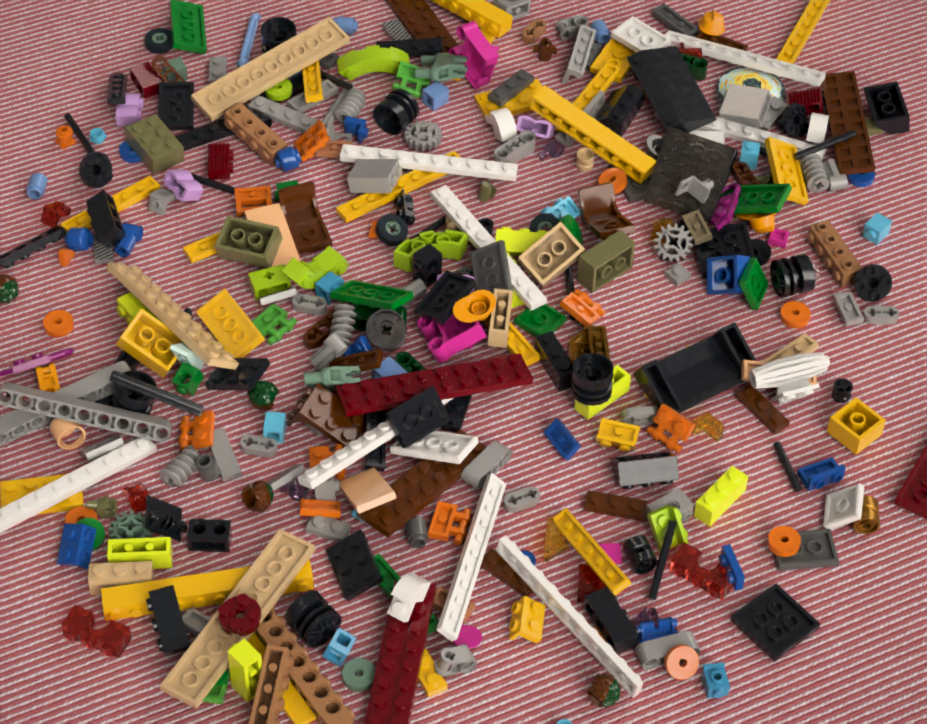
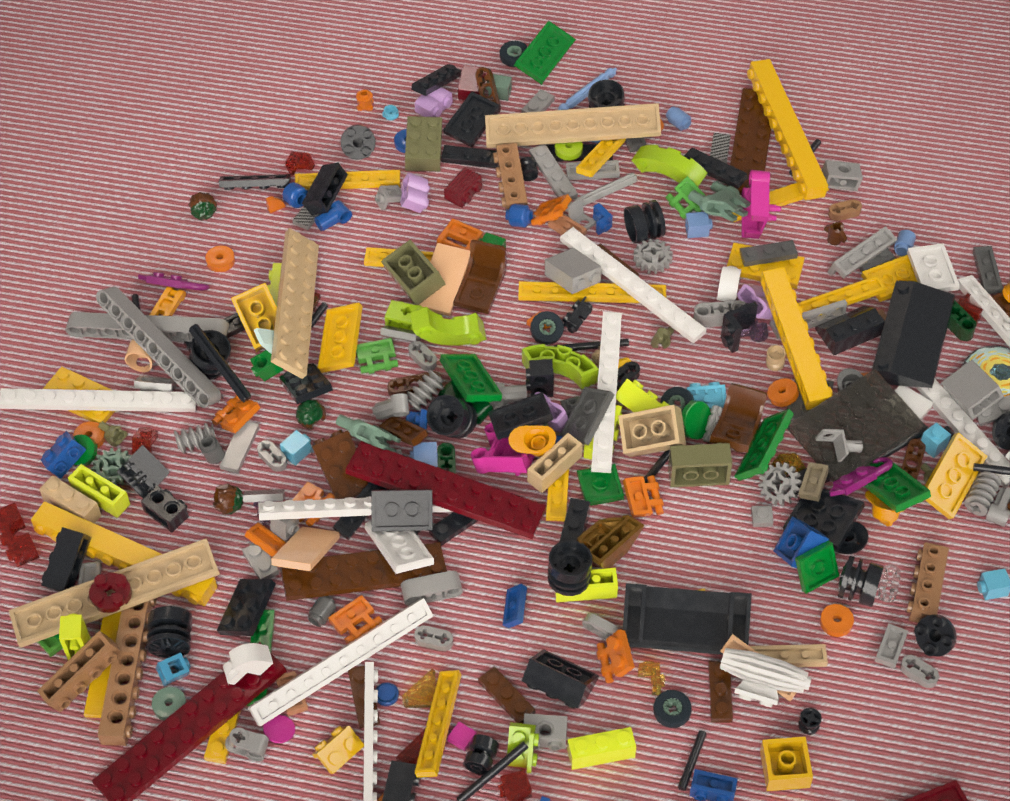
camera: 40 degrees right, 5 degrees up
medium blue brick [26,173,48,200] -> none
black bar [64,113,95,153] -> none
black bar [191,173,235,194] -> none
dark azure brick [315,271,344,305] -> none
black bar [320,70,353,90] -> none
light grey piece [334,88,366,124] -> none
light grey piece [555,15,588,41] -> none
yellow bracket [596,418,640,452] -> none
dark pink tile [768,228,790,248] -> none
none -> black bush [653,690,692,728]
none -> light grey axle [703,405,722,443]
none -> black bracket [720,302,758,353]
none -> green plate [734,409,794,481]

